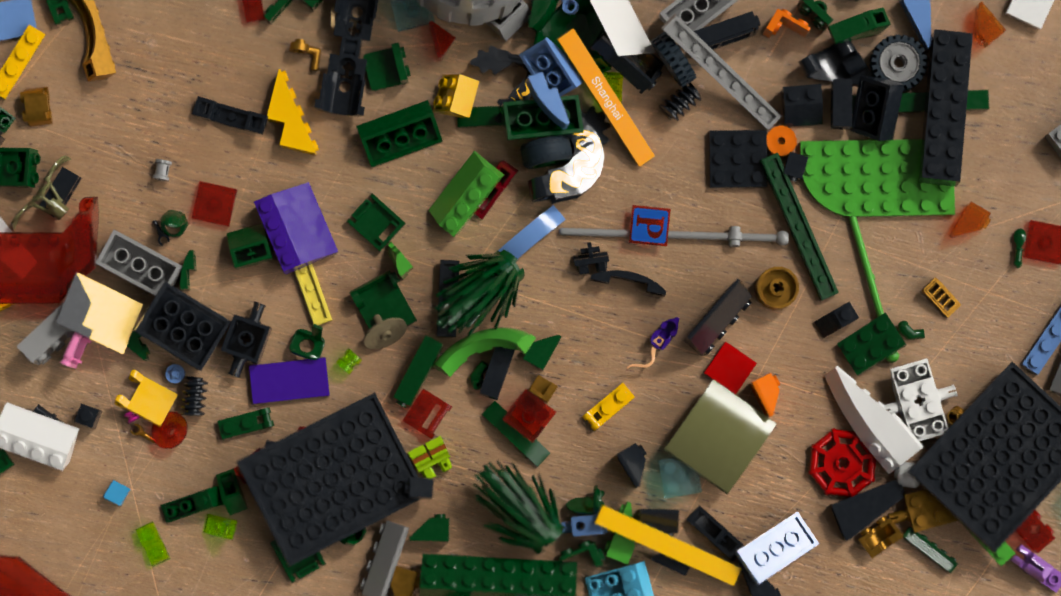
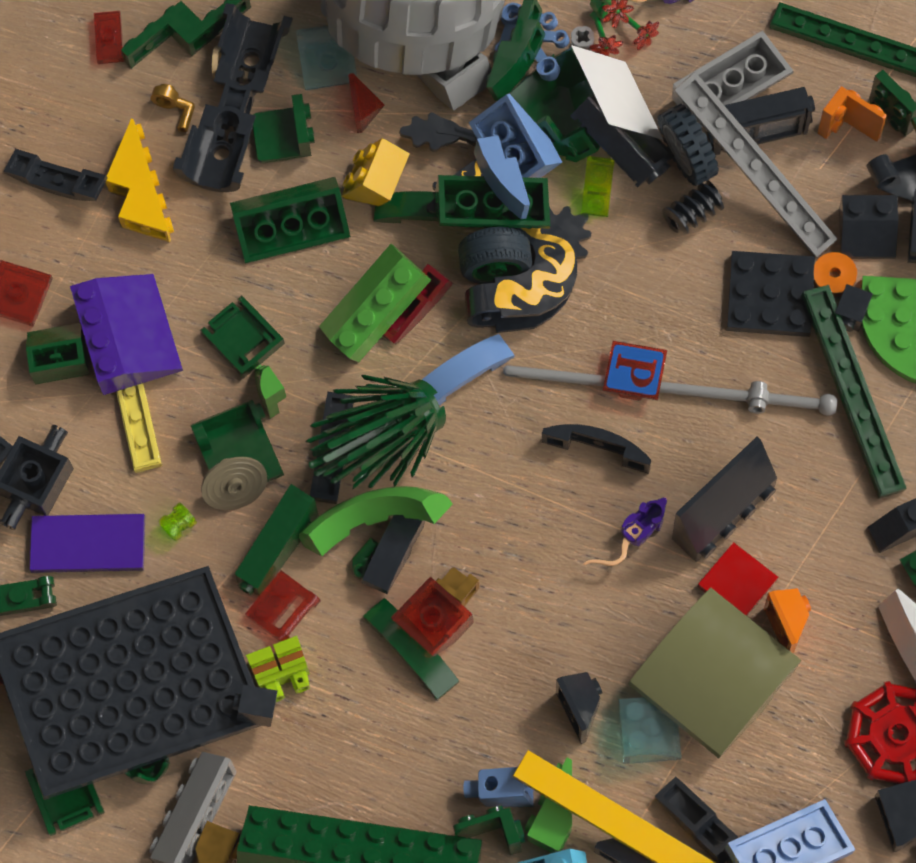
camera: 15 degrees right, 15 degrees down
dark green piece [289,324,325,360] -> none
dark green slope [410,514,450,541] -> none
dark green plant [472,460,565,555] -> none
dark green slope [522,335,562,371] -> none
light orange tile [557,29,655,167] -> none
dark green piece [566,485,605,514] -> none
black hips [573,242,609,275] -> none
yellow plate [582,383,635,431] -> none
black slope [639,509,679,537] -> none
pearl gold wheel [755,267,799,310] -> none

